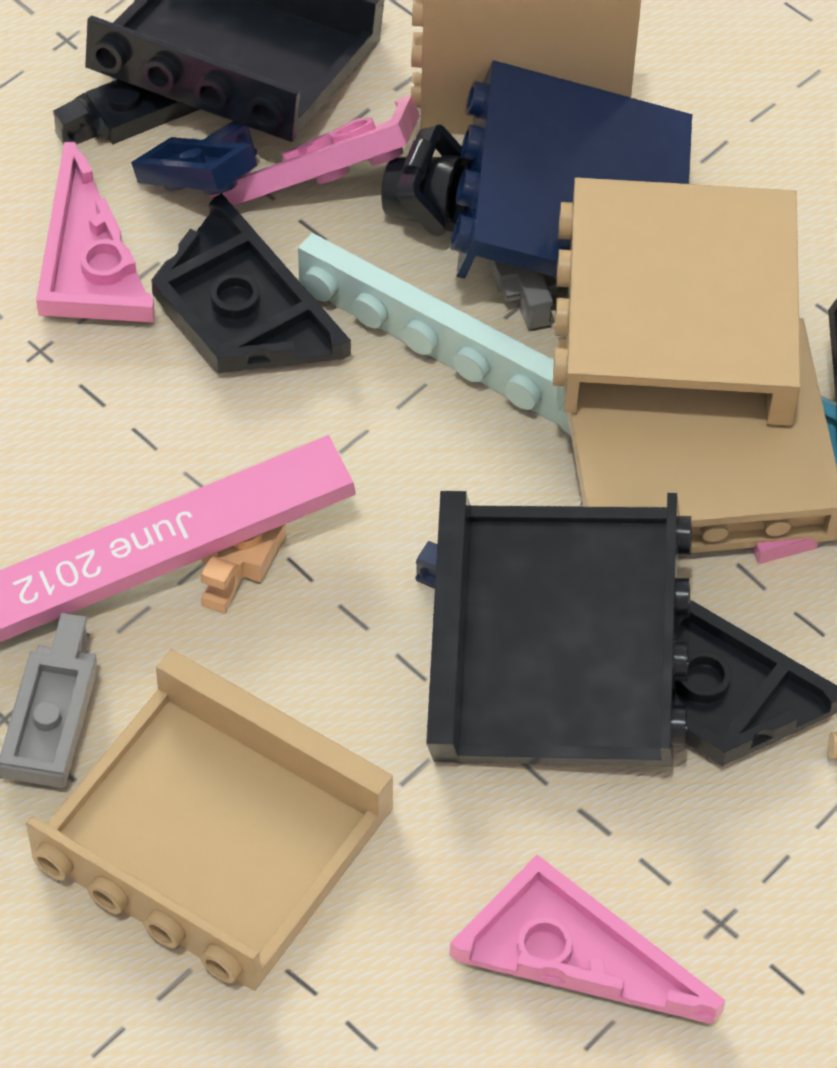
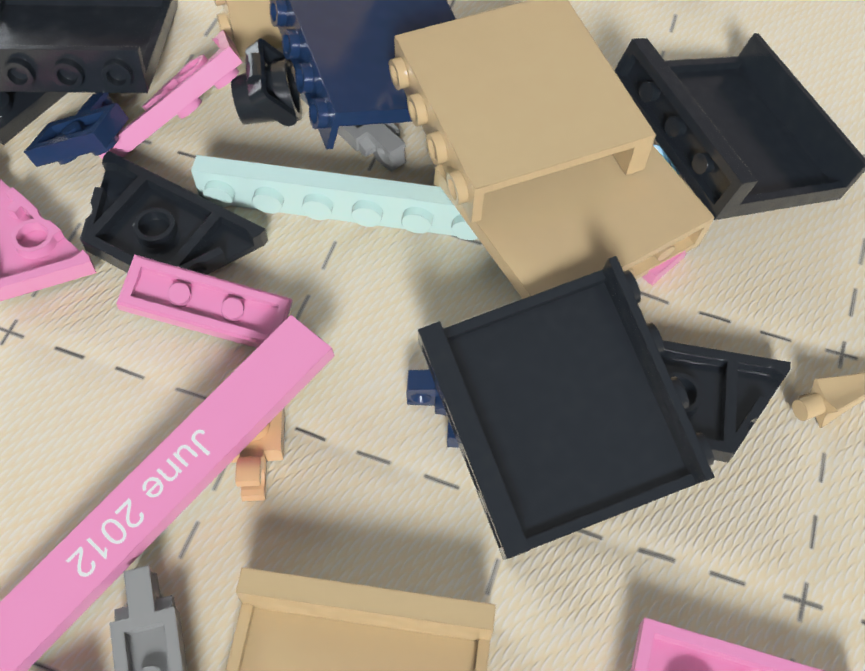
camera: 25 degrees left, 5 degrees up
none -> bright pink tile [116,254,293,348]

